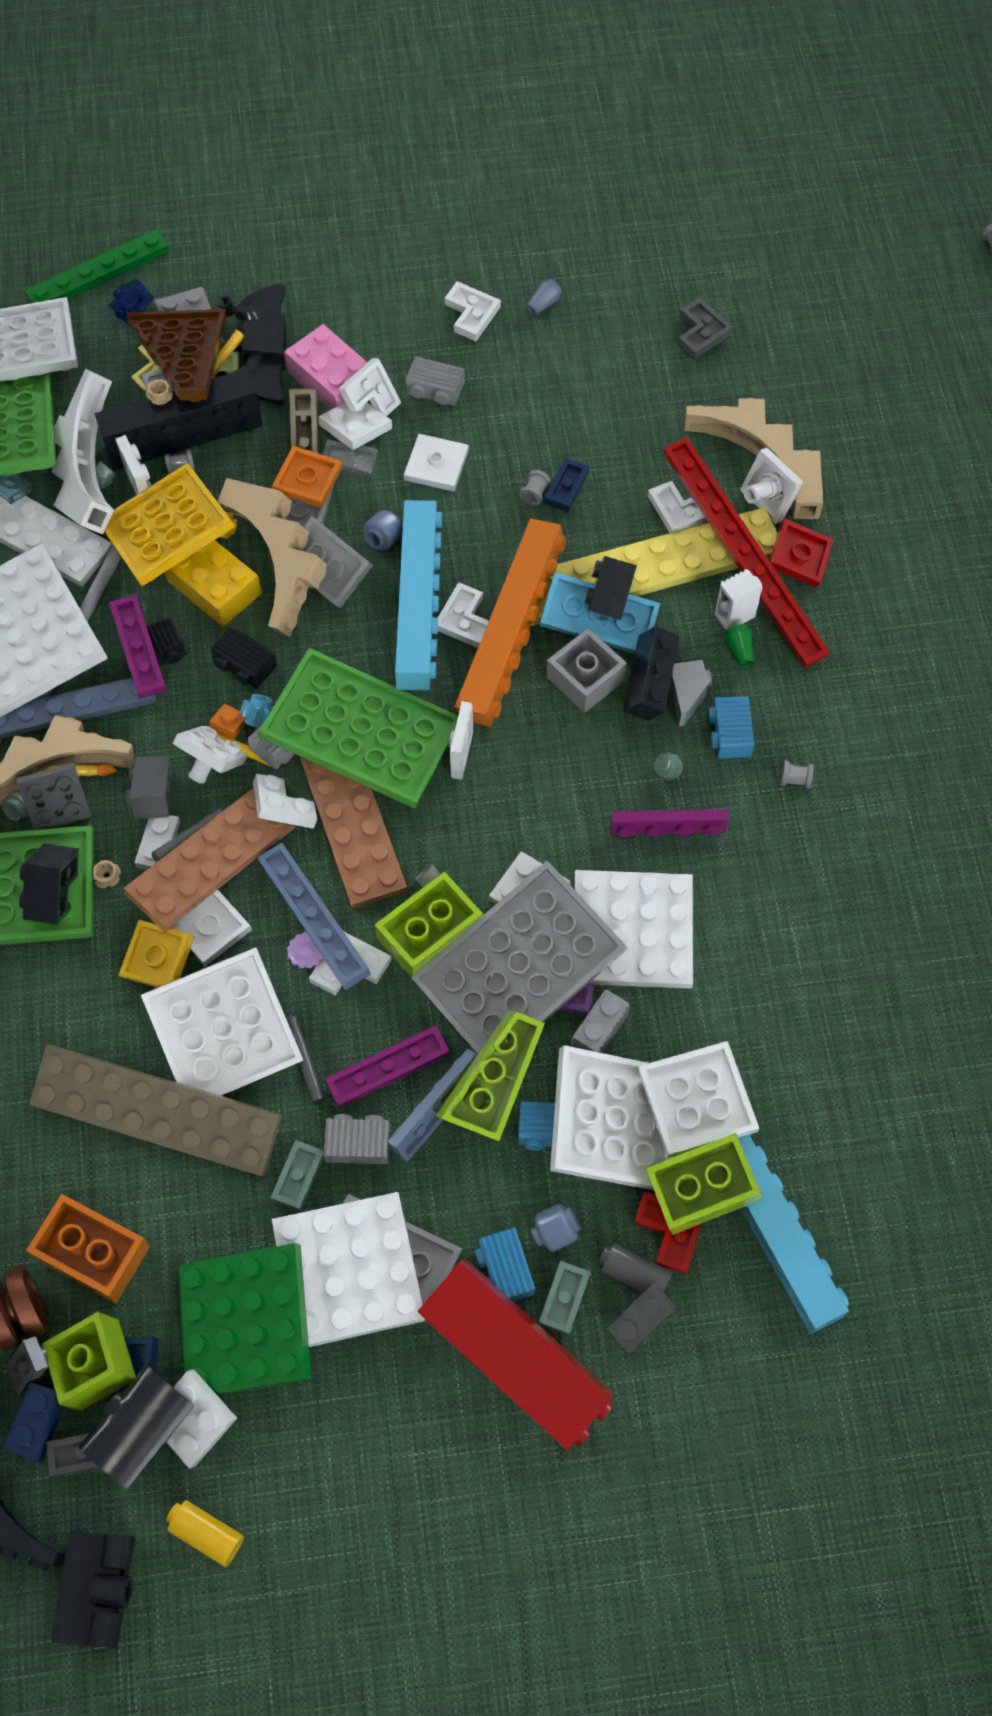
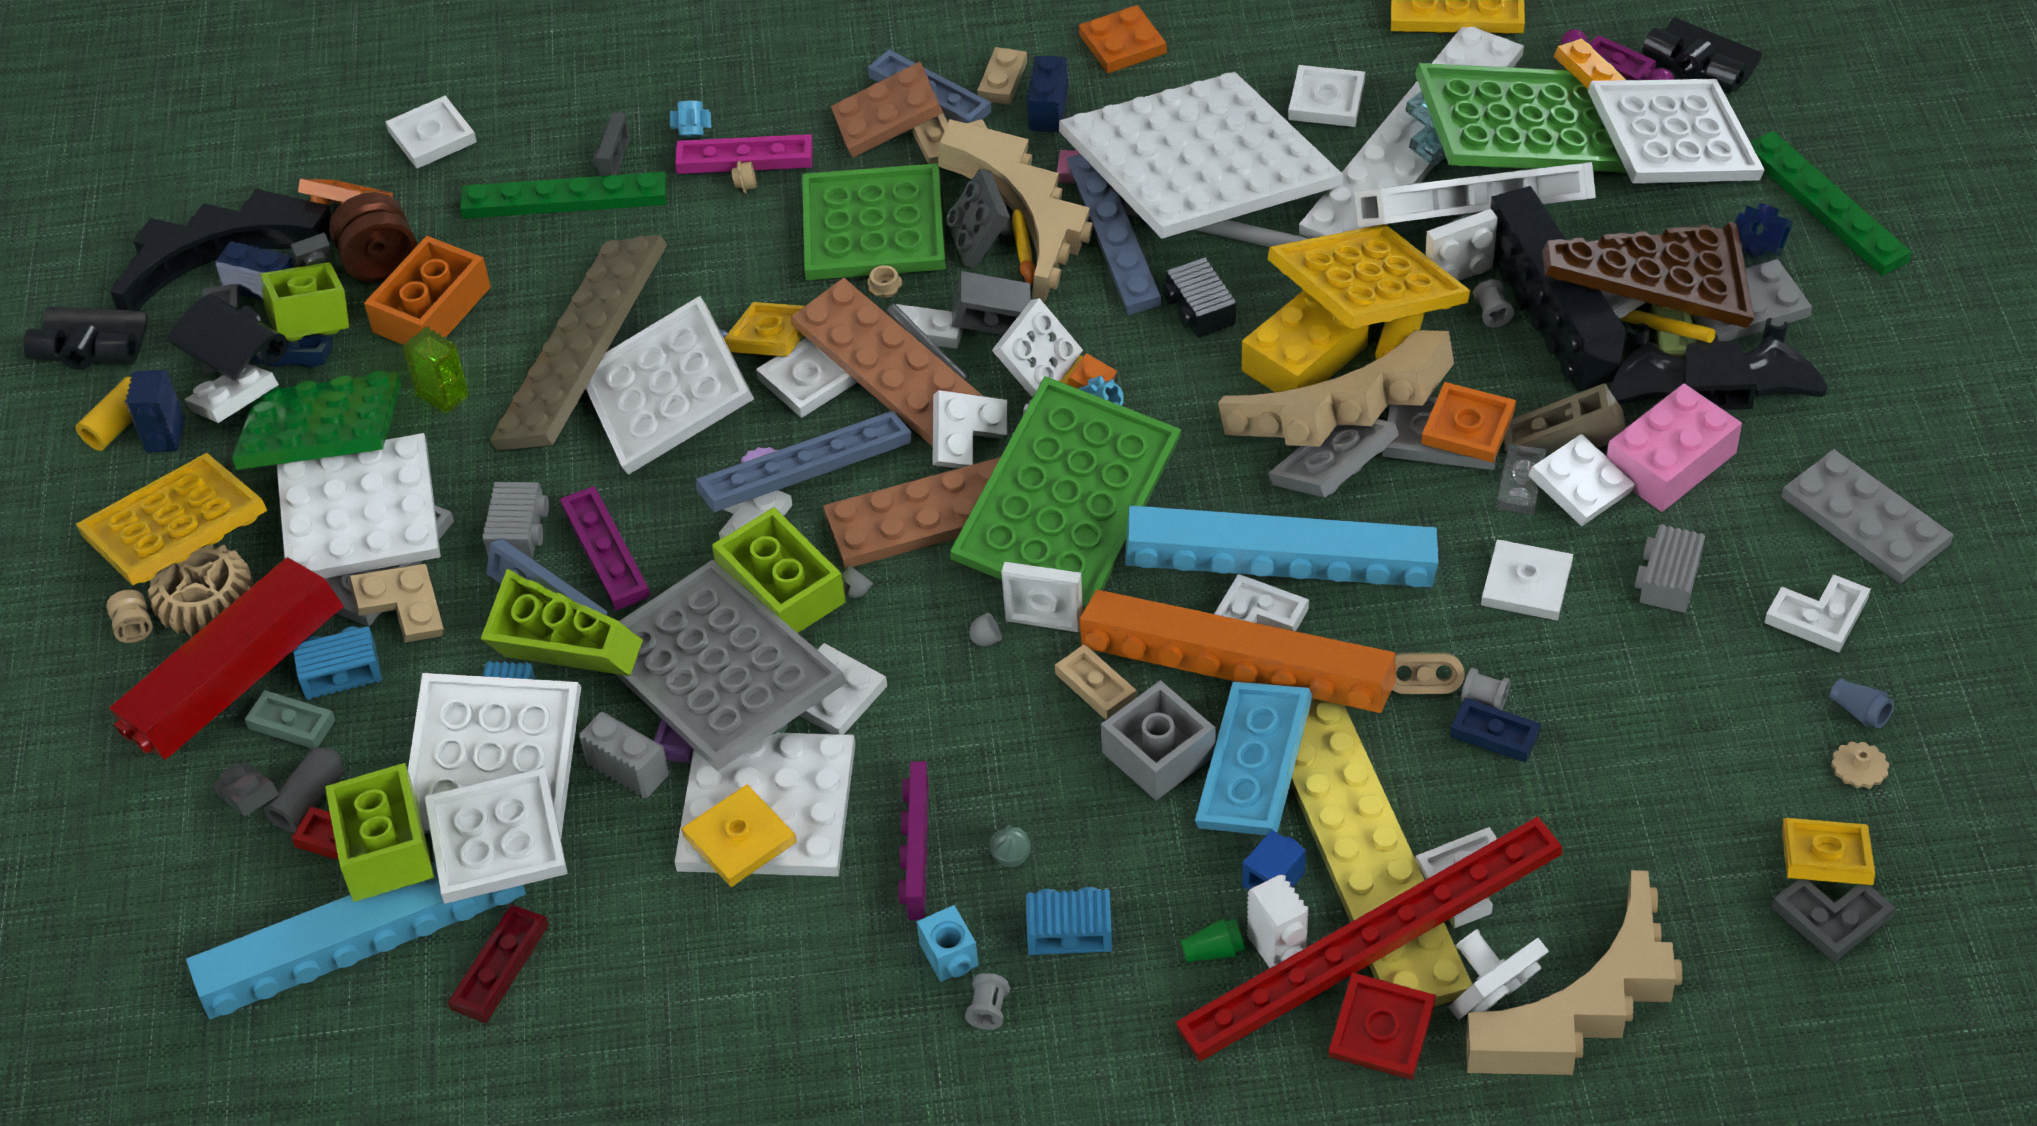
camera: 95 degrees right, 15 degrees down
black brick [19,843,79,925] -> none
magenta plate [109,594,167,699] -> none
tan plate [146,379,173,405] -> none
black brick [211,626,277,688] -> none
sand green plate [270,1140,324,1212] -> none
dark grey bar [286,1016,325,1104] -> none
white plate [338,358,401,416] -> none
sand blue head [363,510,403,551] -> none
sand blue head [531,1204,581,1252] -> none
black brick [584,556,637,620] -> none
black brick [624,626,679,721] -> none
light grey slope [670,660,712,726] -> none
none -> yellow plate [76,453,267,585]
none -> tan wheel [106,589,153,643]
none -> dark blue brick [125,370,185,452]
none -> tan gear [148,544,254,637]
none -> tan plate [349,564,444,643]
none -> clear neon green brick [402,327,469,413]
none -> dark red tile [448,904,549,1023]
none -> yellow plate [681,784,797,887]
none -> medium azure brick [916,905,978,982]
none -> light grey hinge [969,613,1002,647]
none -> tan plate [1055,644,1137,720]
none -> blue brick [1242,830,1306,890]
none -> tan plate [1392,652,1465,694]
none -> light grey plate [1781,449,1954,584]
none -> yellow plate [1782,818,1875,885]
none -> tan piece [1831,742,1889,789]

